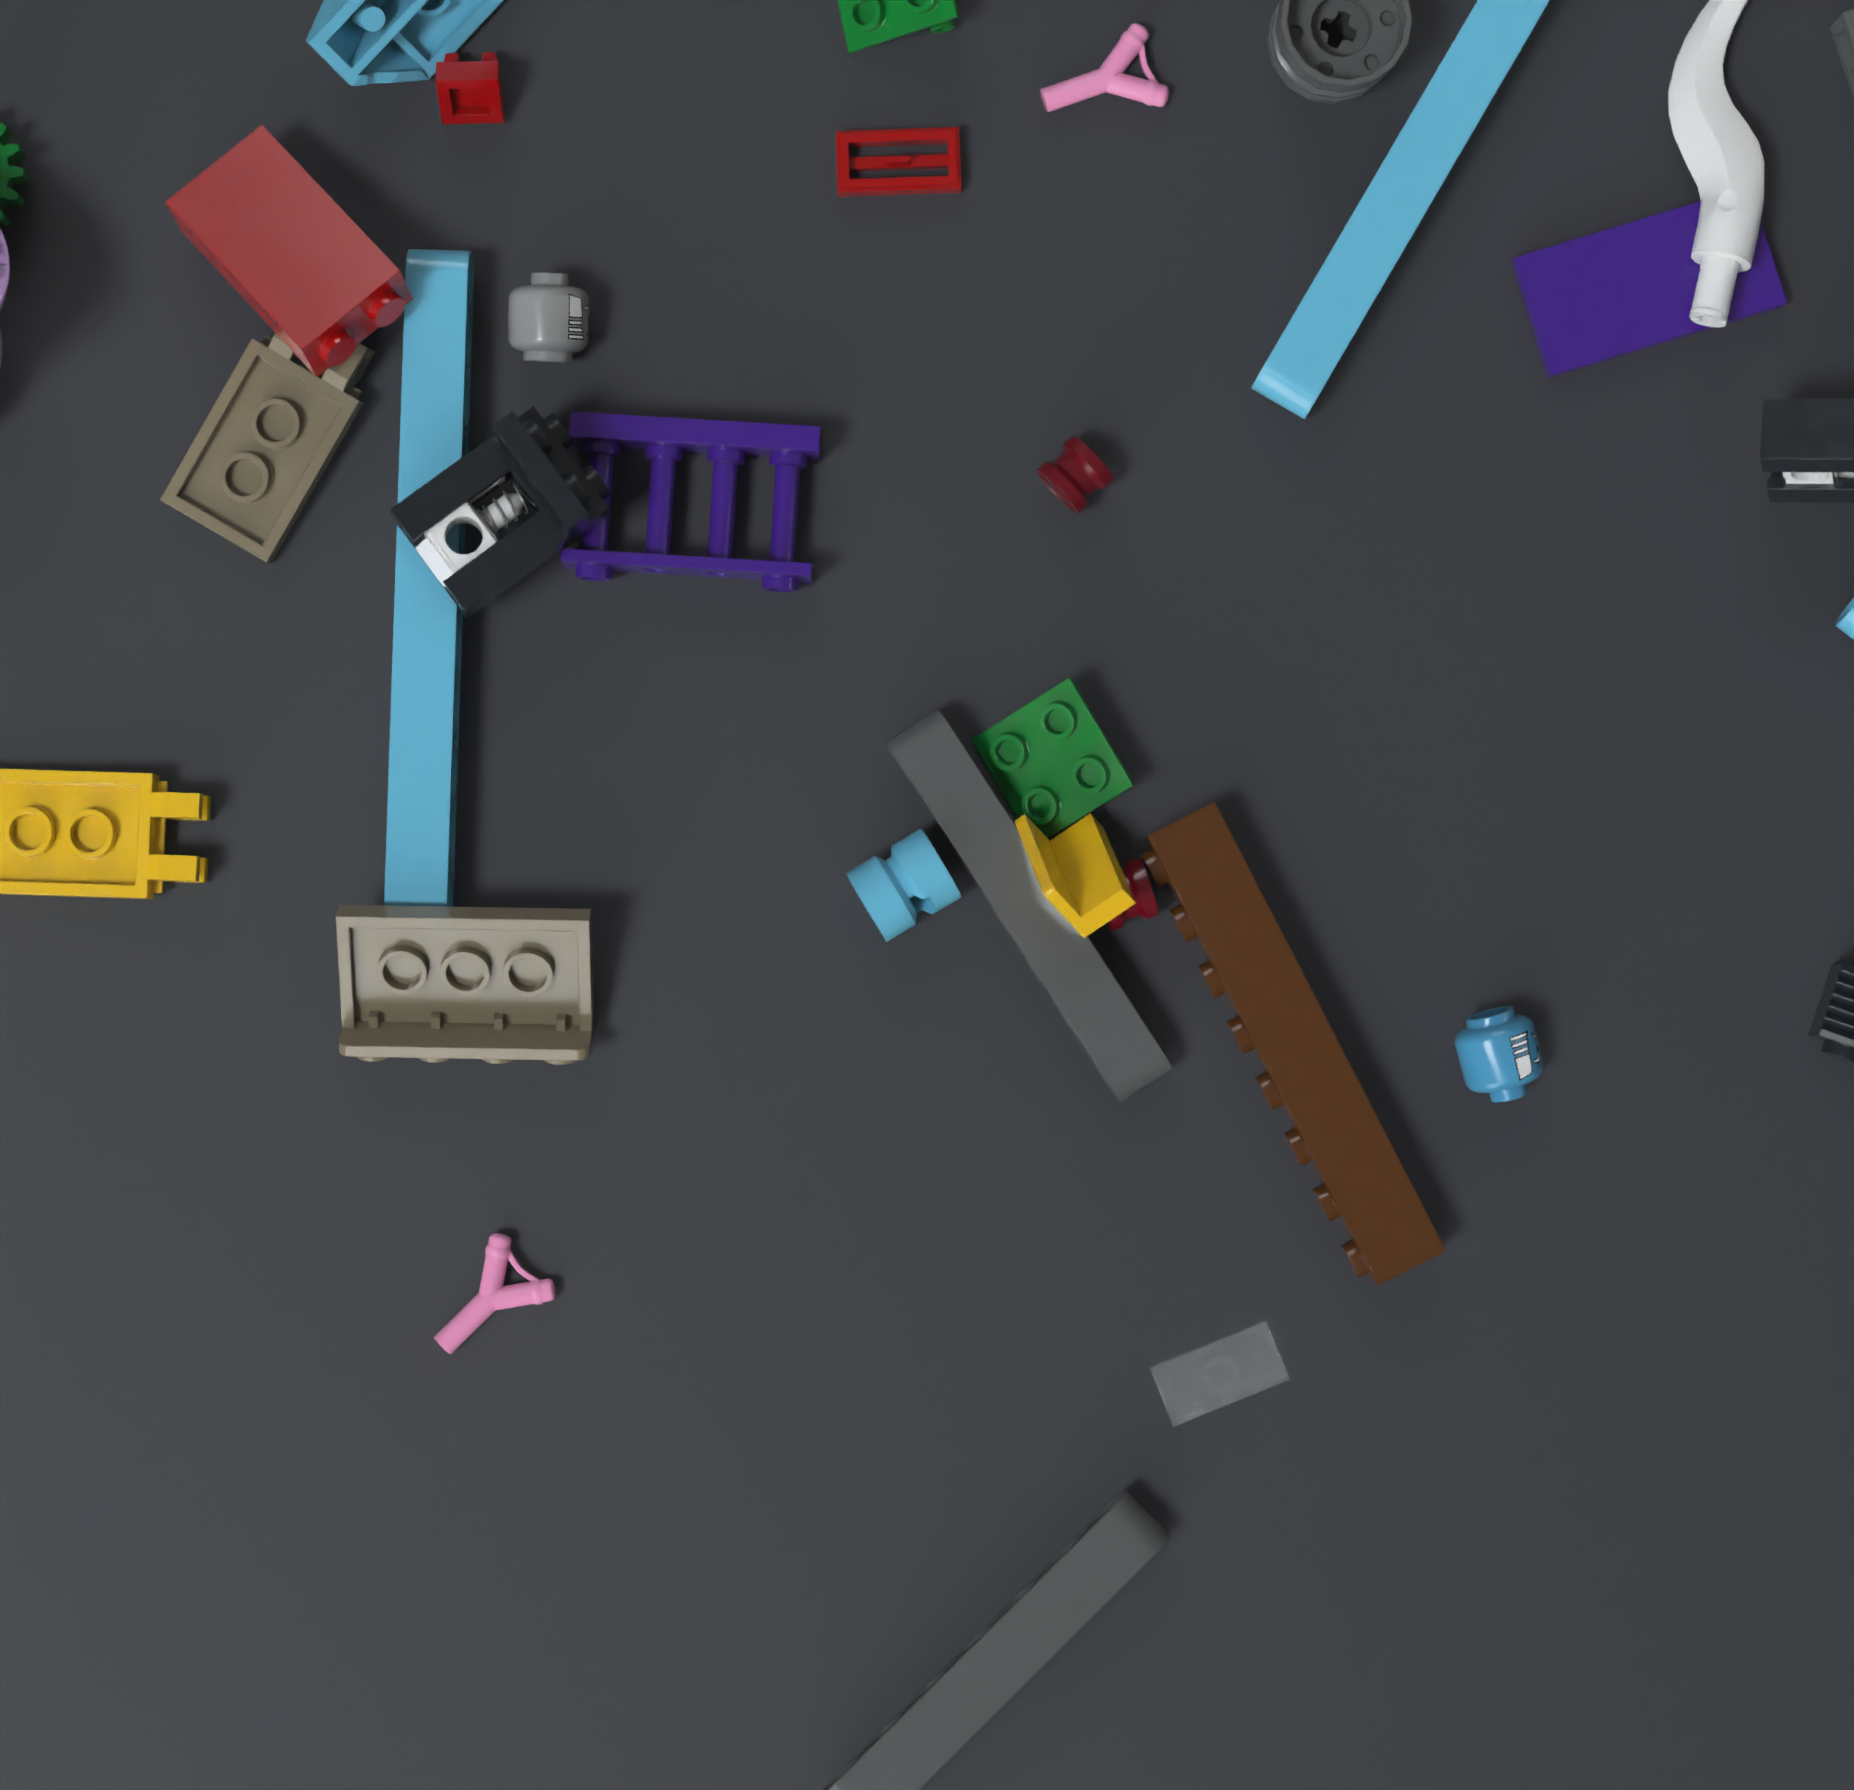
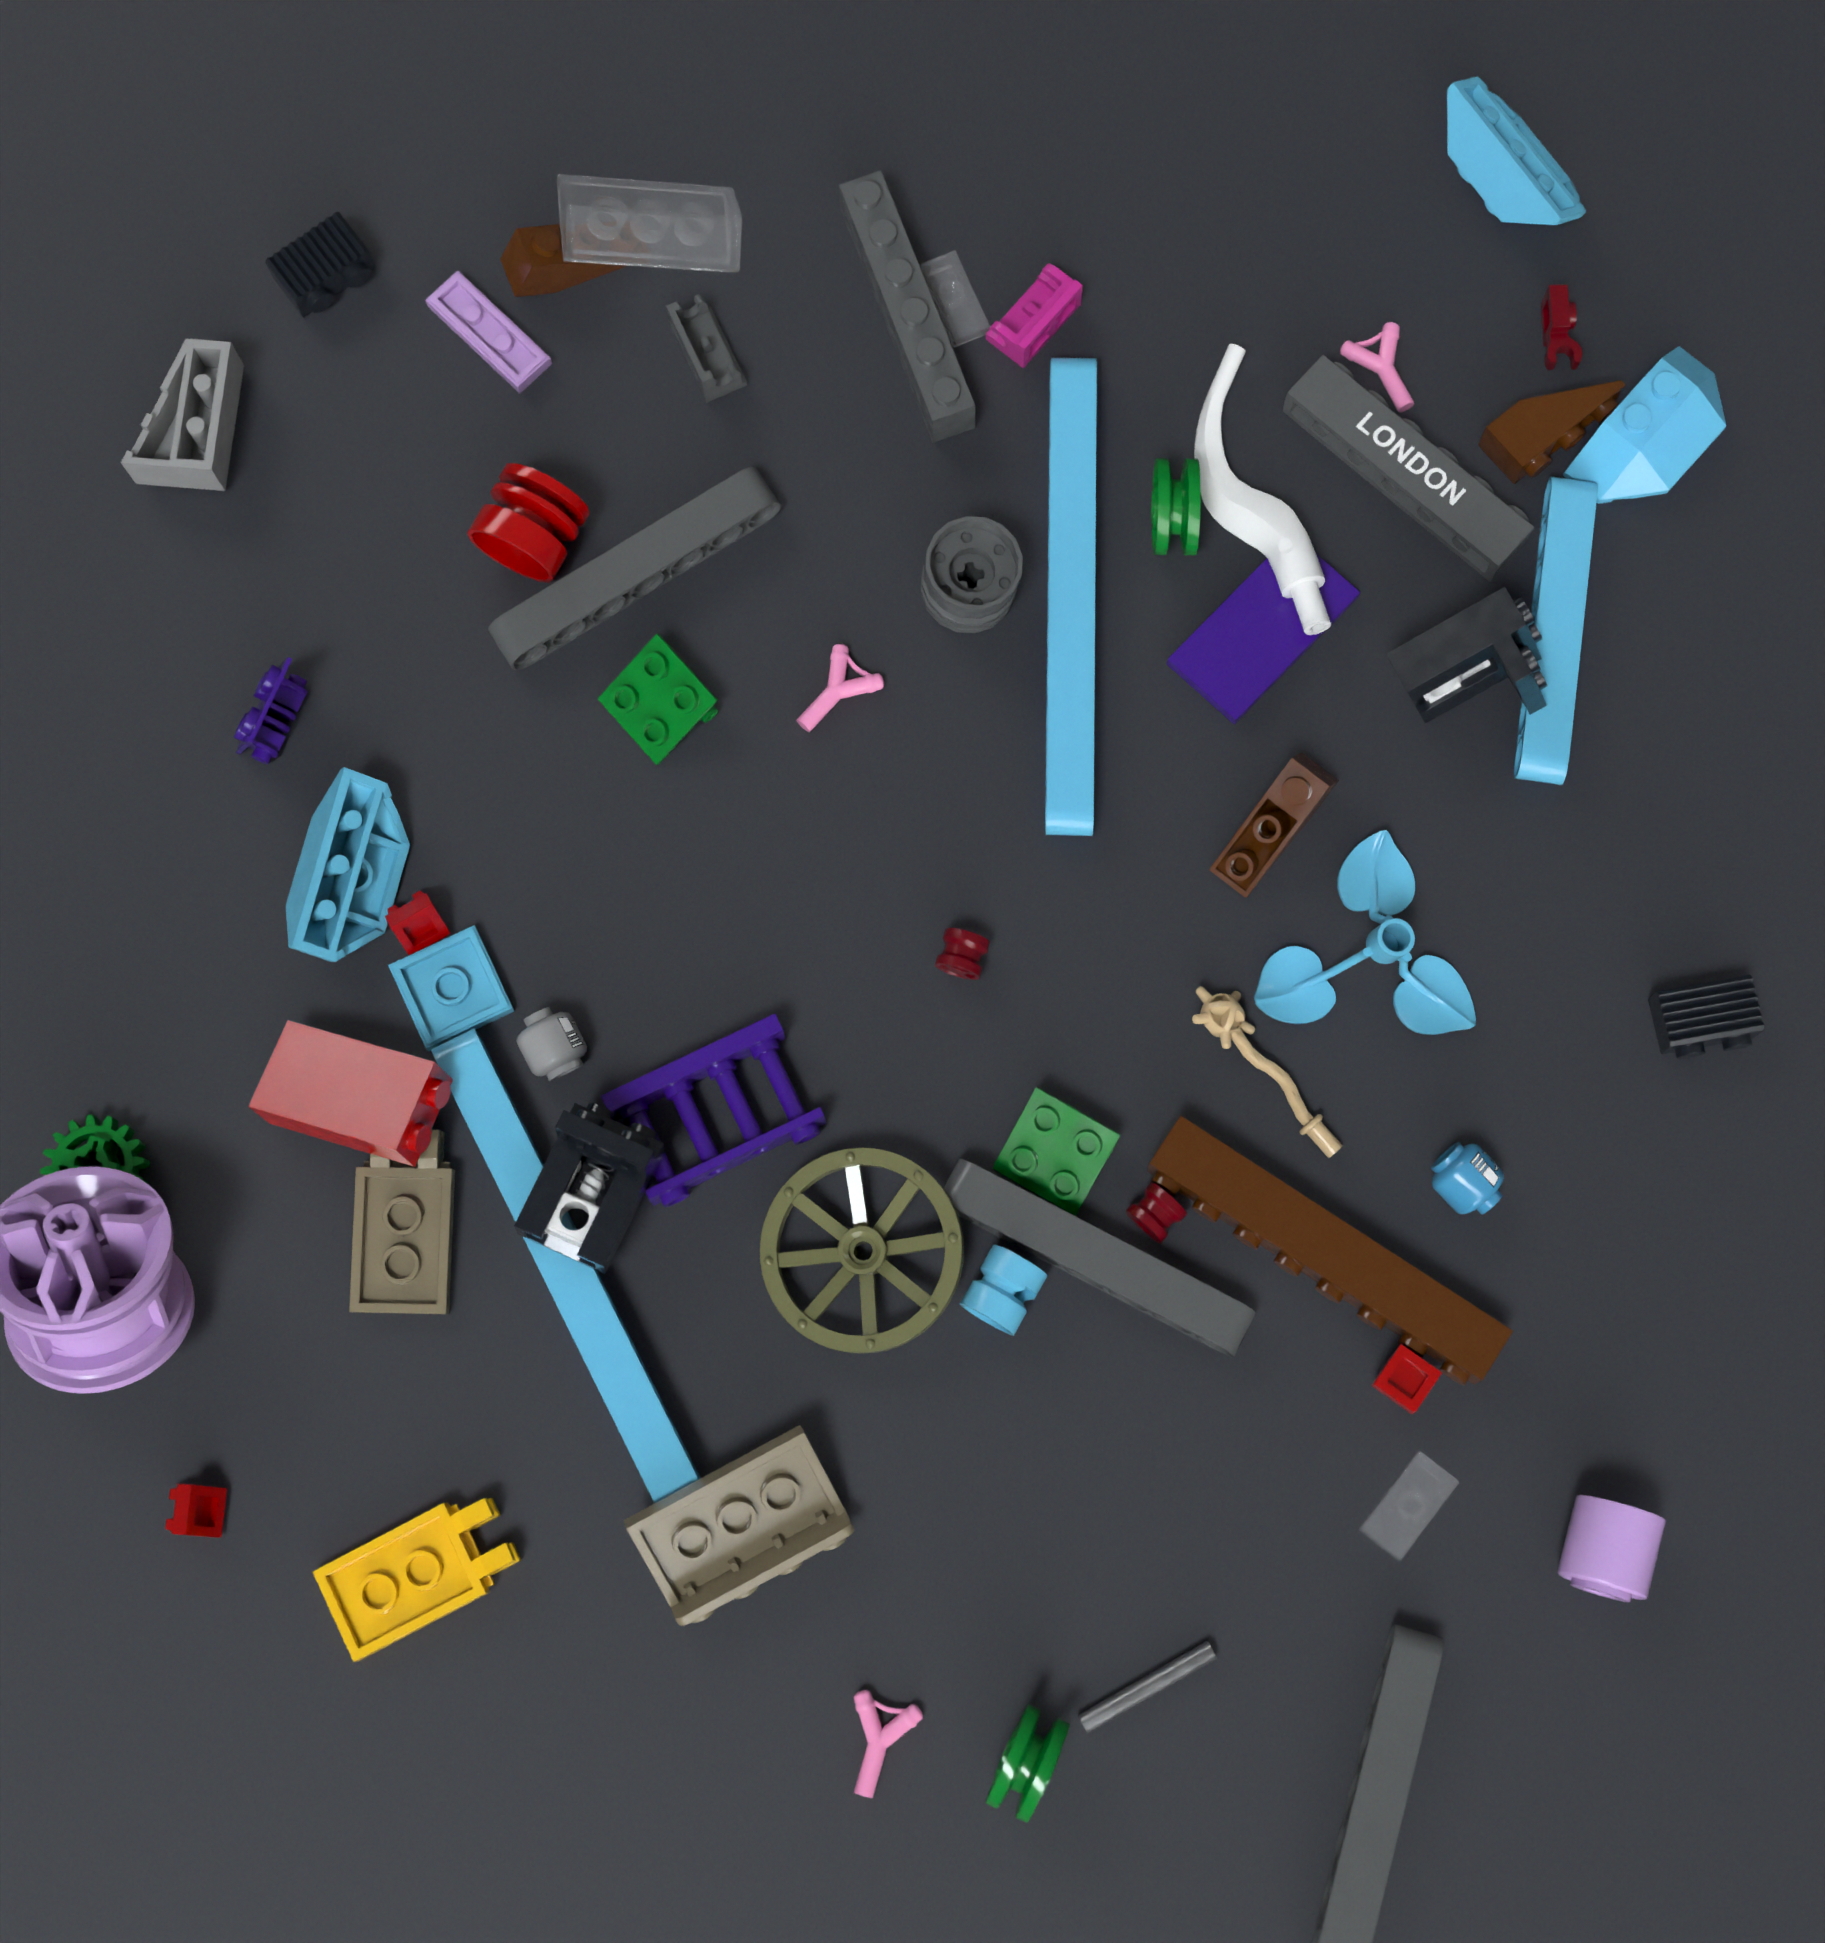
camera: 25 degrees left, 10 degrees down
red tile [836,127,961,197] -> none
yellow panel [1014,813,1136,938] -> none
none -> medium azure tile [388,925,515,1051]
none -> olive wheel [760,1148,964,1354]
none -> green wheel [985,1704,1070,1823]
none -> flat silver bar [1078,1641,1217,1734]
none -> green wheel [1151,458,1201,555]
none -> tan piece [1192,986,1343,1158]
none -> reddish brown slope [1209,753,1339,898]
none -> medium azure plant [1254,830,1476,1035]
none -> red tile [1371,1344,1442,1414]
none -> lavender piece [1557,1495,1666,1602]

